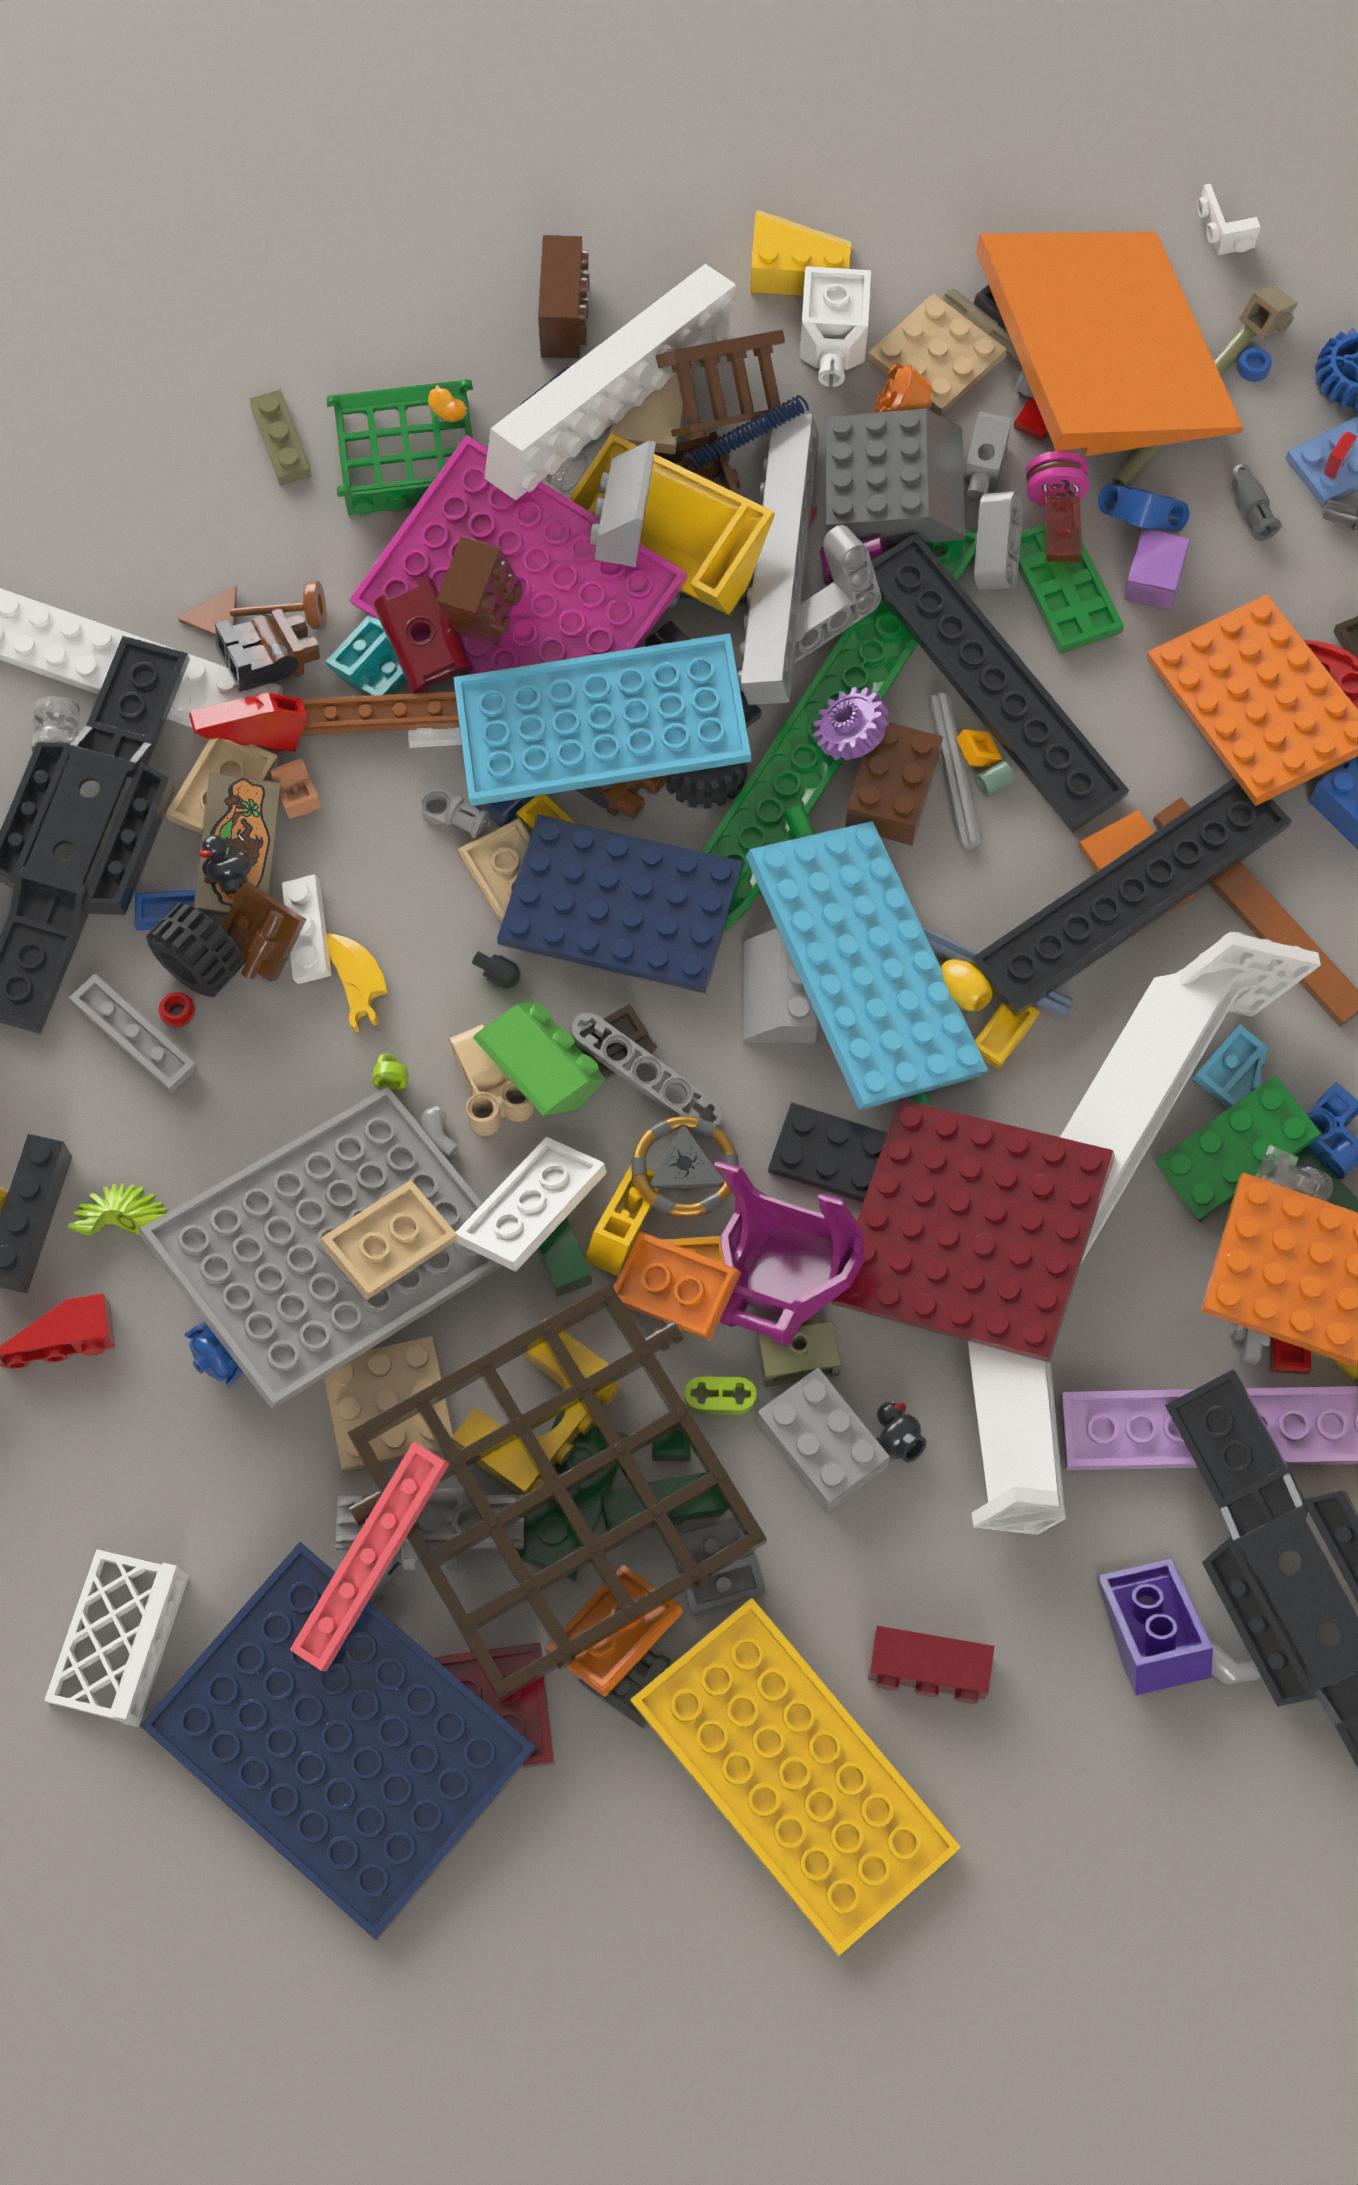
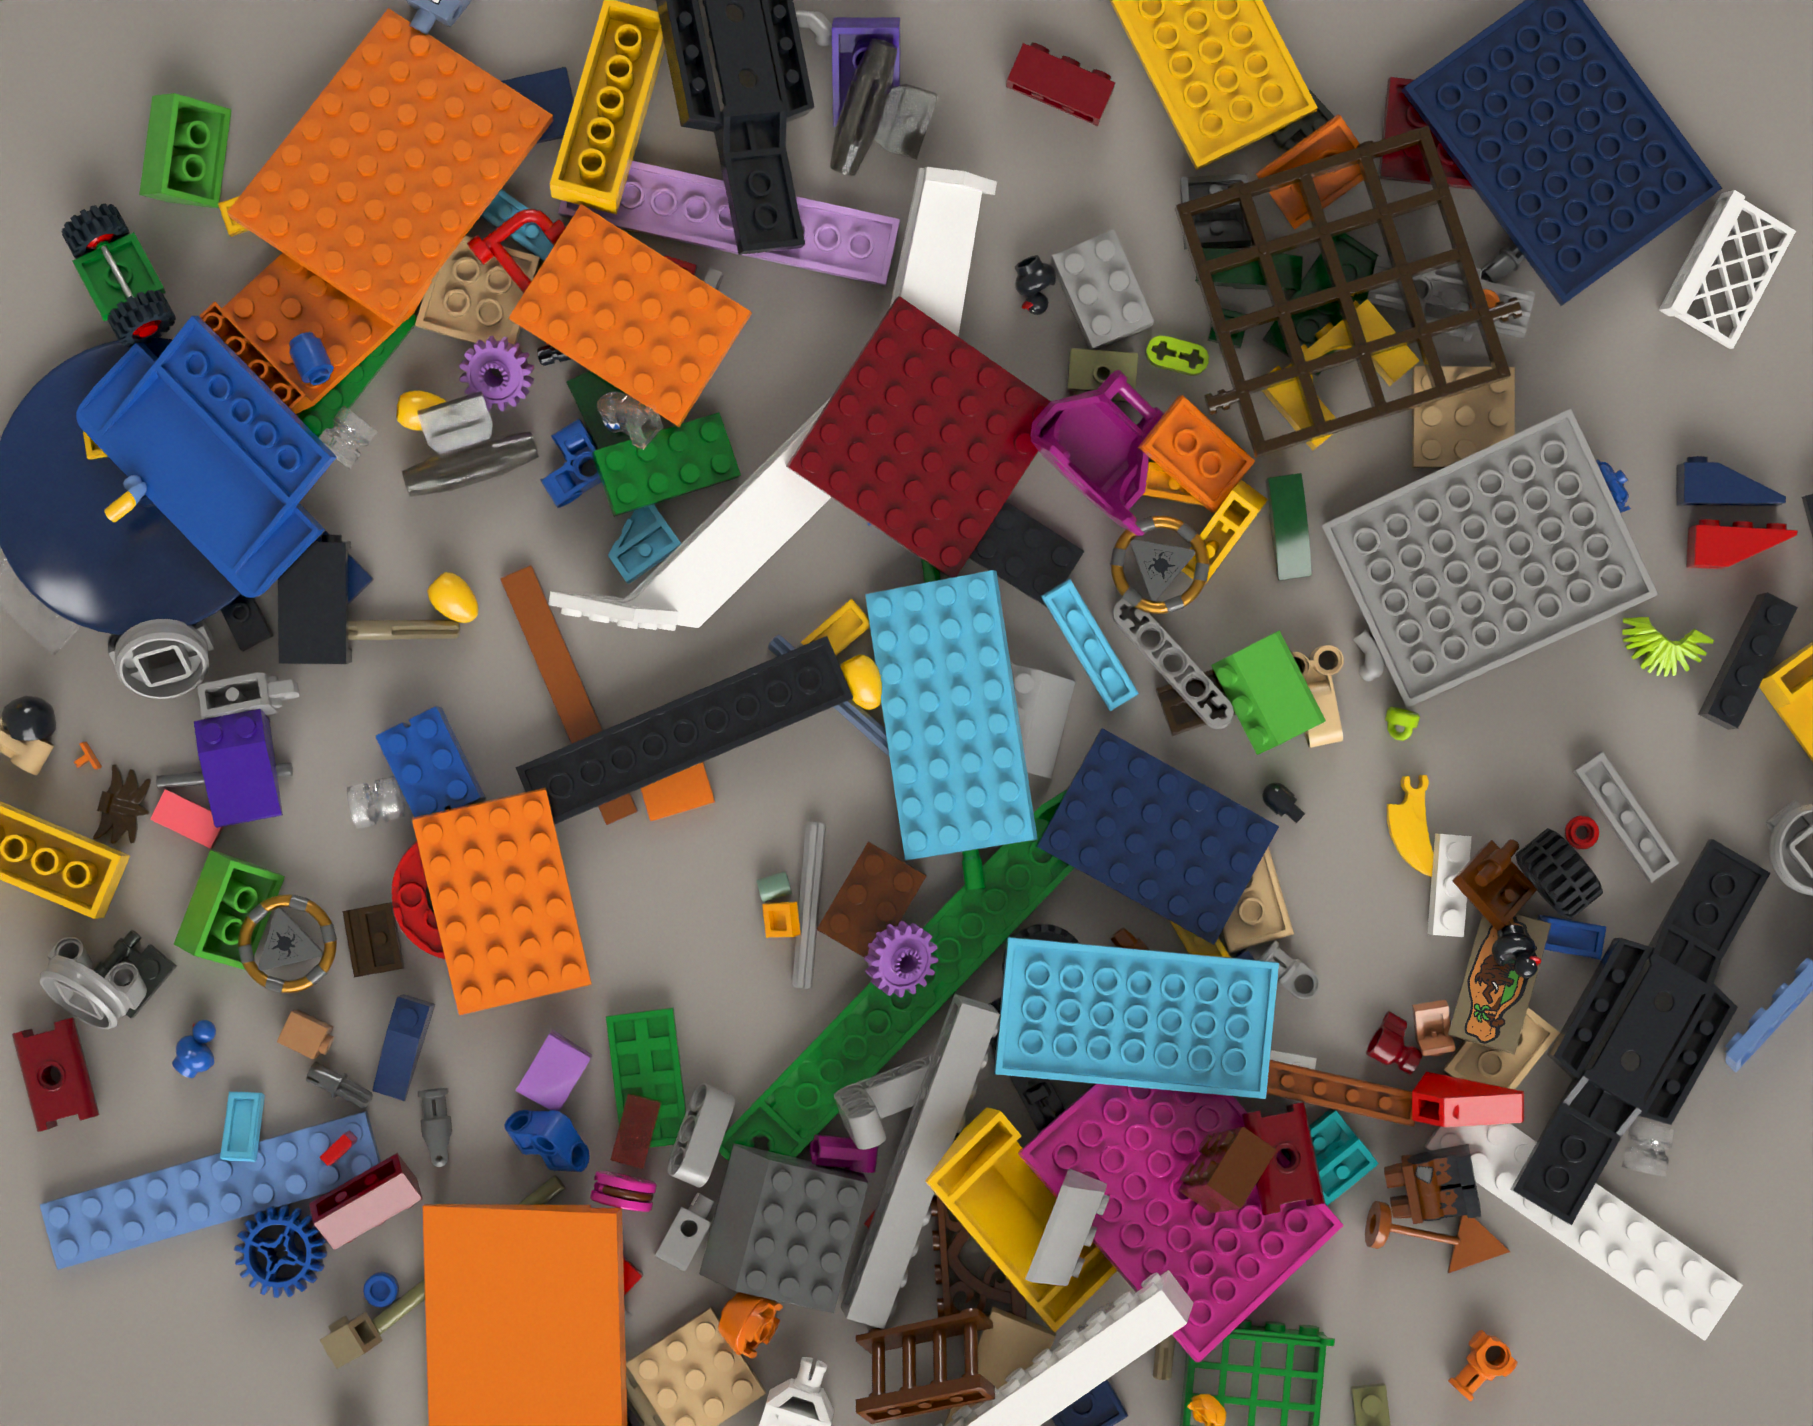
camera: 165 degrees left, 20 degrees up
coral plate [290,1442,450,1671] -> none
tan plate [320,1180,458,1300] -> none
white plate [456,1137,607,1272] -> none
dark blue piece [686,395,809,470] -> none
black plate [871,533,1130,833] -> none
none -> brick [309,1153,423,1250]
none -> dark blue slope [372,994,436,1101]
none -> clear smoke plate [830,38,938,176]
none -> medium azure tile [1041,579,1139,711]
none -> dark red piece [1366,1011,1422,1075]
none -> orange connector [1448,1330,1518,1402]
none -> dark blue slope [1676,456,1786,506]

